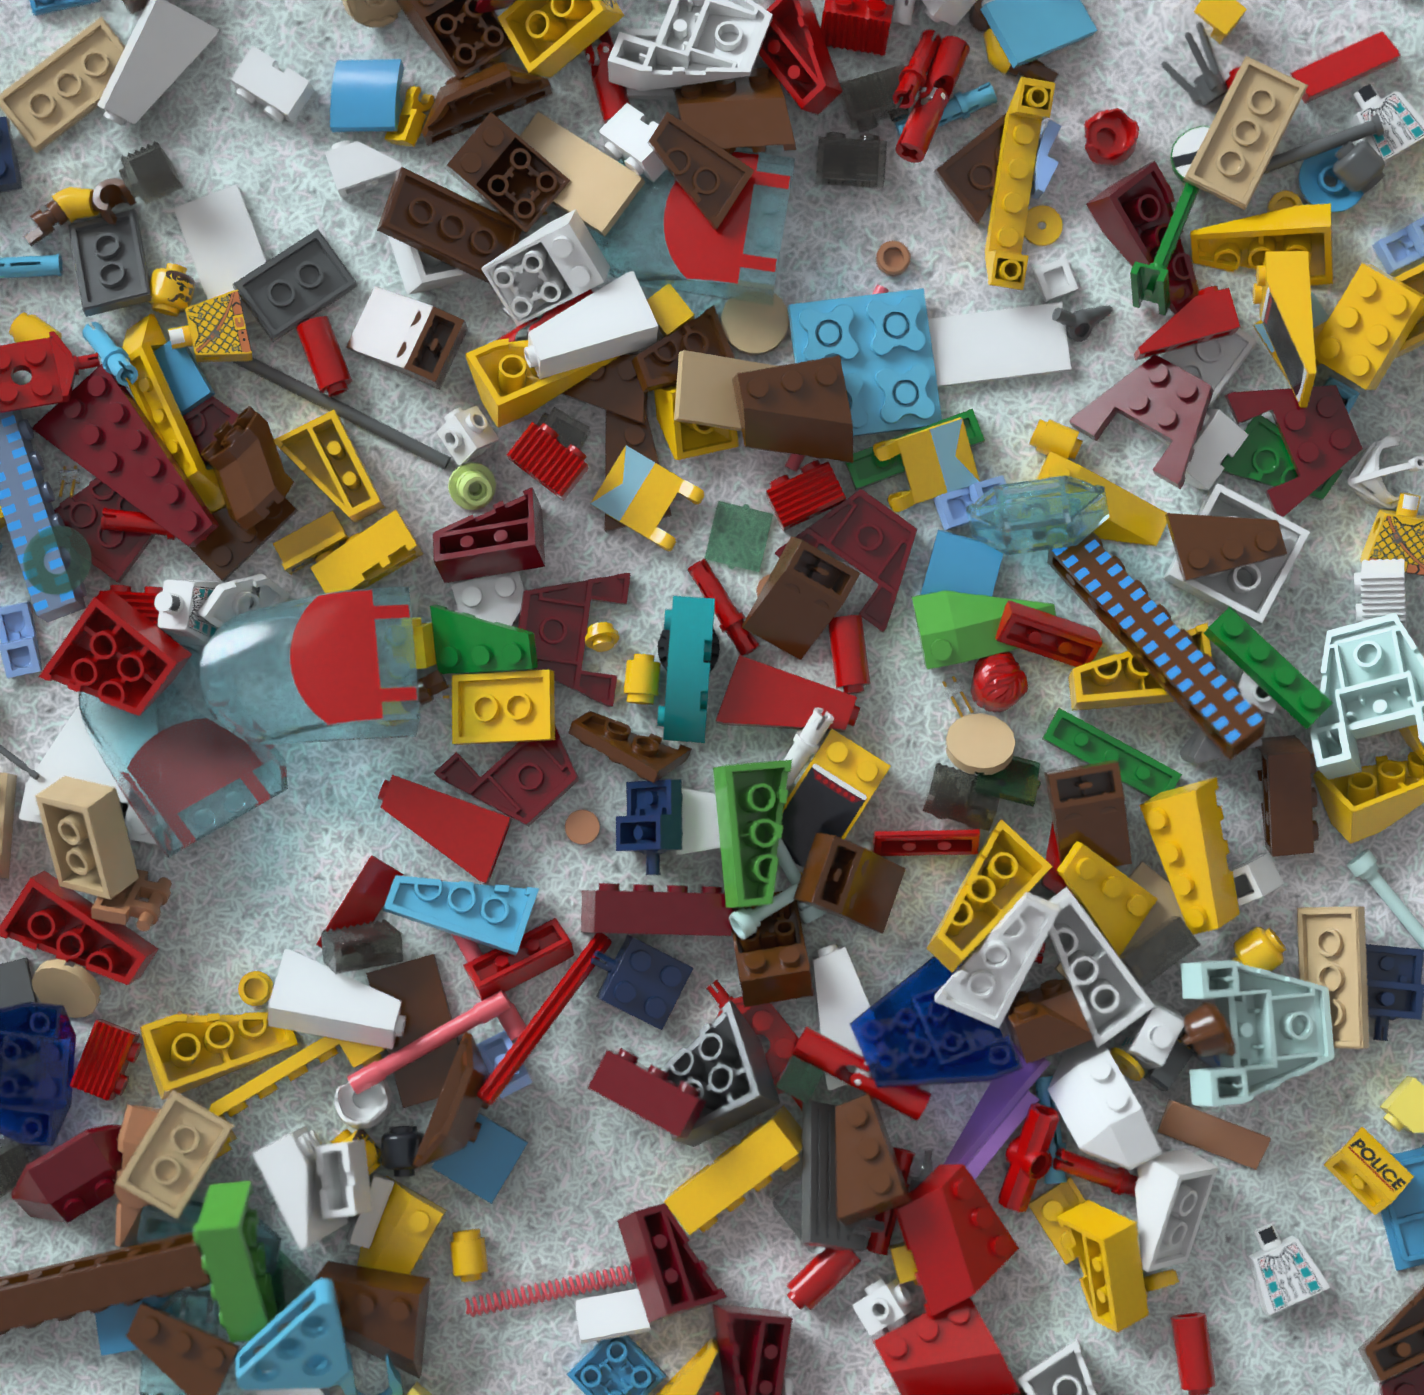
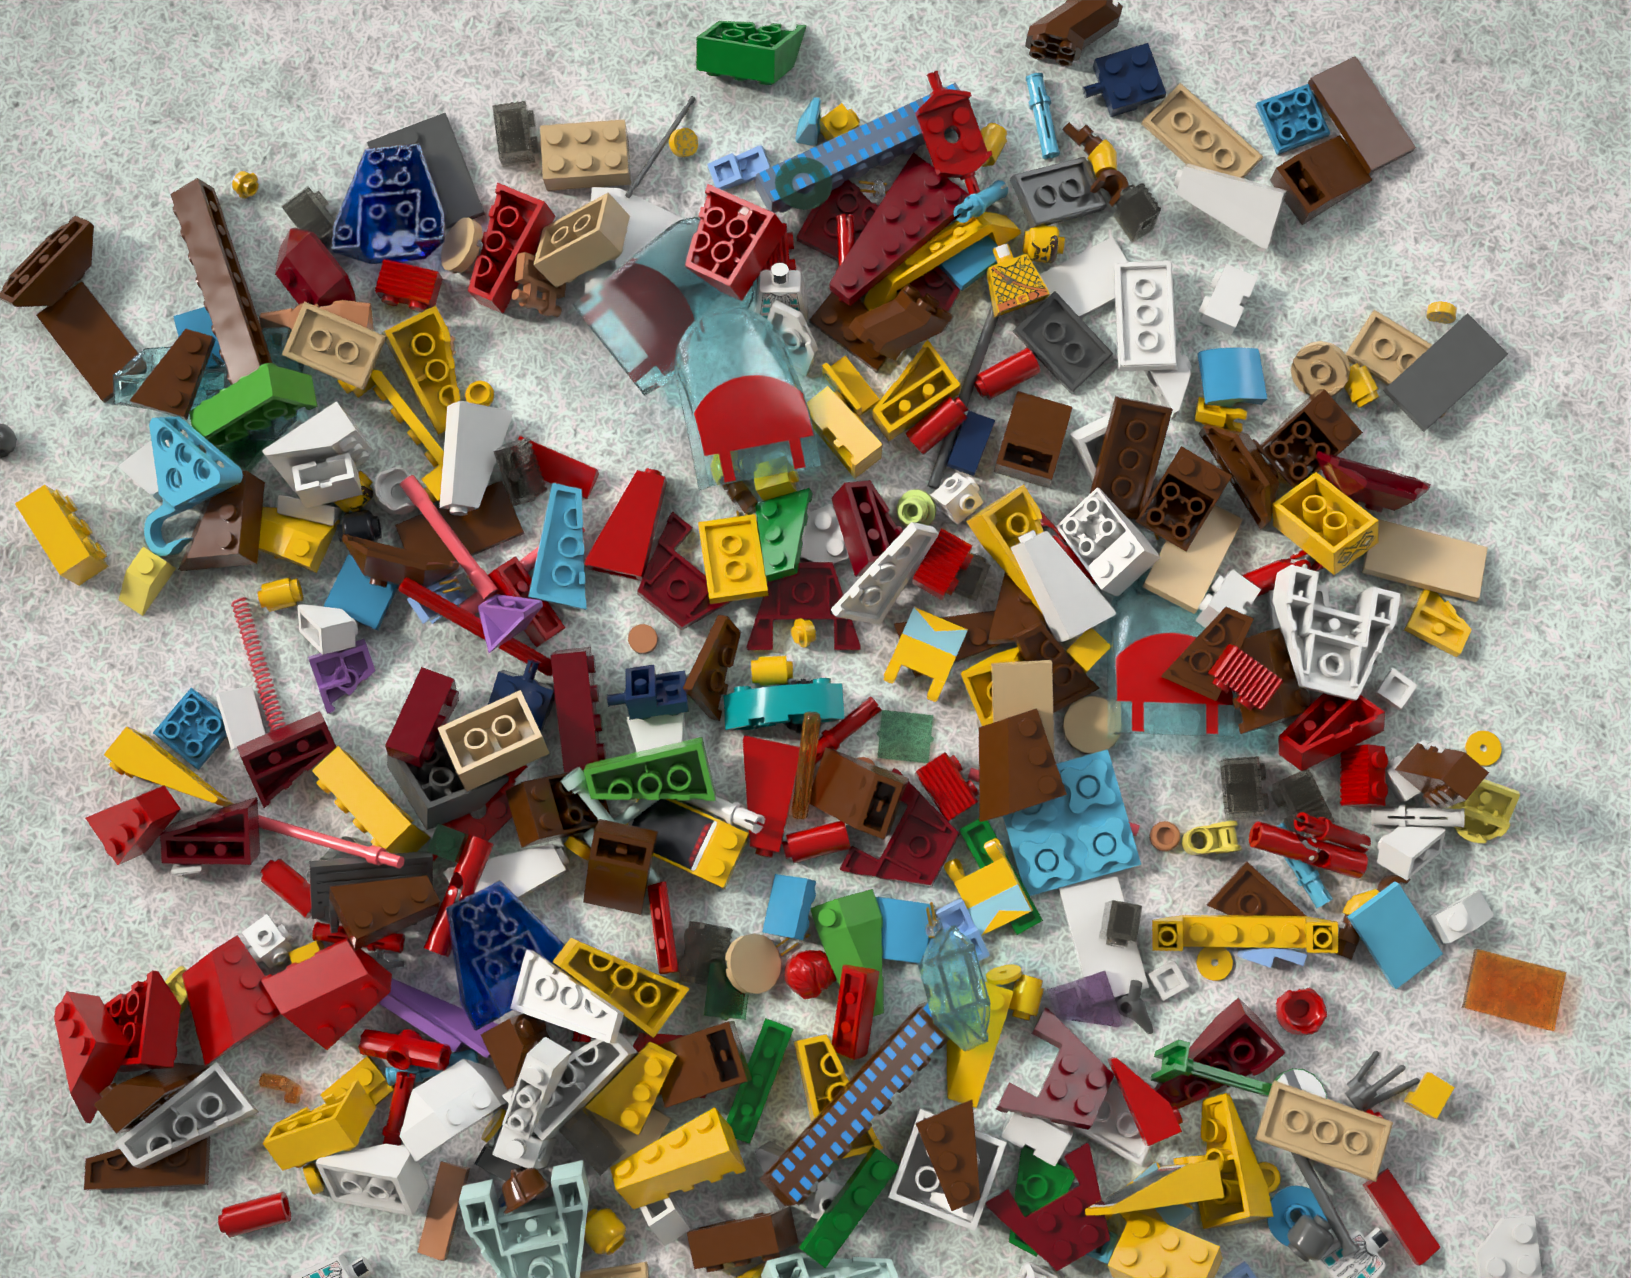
camera: 85 degrees right, 5 degrees down
none -> coral bar [258,815,405,869]
none -> clear orange arm [259,1073,303,1104]
none -> white slope [297,604,358,655]
none -> medium lavender slope [308,639,375,714]
none -> tan brick [438,690,550,791]
none -> clear piece [439,572,473,594]
none -> medium lavender slope [478,594,543,653]
none -> white slope [502,1037,571,1140]
none -> yellow tile [564,835,591,861]
none -> dark azure tile [762,874,816,940]
none -> clear orange axle [791,711,821,820]
none -> white wing [831,522,939,625]
none -> red brick [905,396,969,455]
none -> piece [925,902,942,938]
none -> dark blue slope [947,410,995,476]
none -> yellow wheel [986,964,1022,985]
none -> clear purple slope [1046,970,1122,1027]
none -> clear smoke brick [1099,900,1142,948]
none -> white tile [1114,261,1177,371]
none -> light yellow piece [1181,821,1242,855]
none -> red brick [1208,644,1283,711]

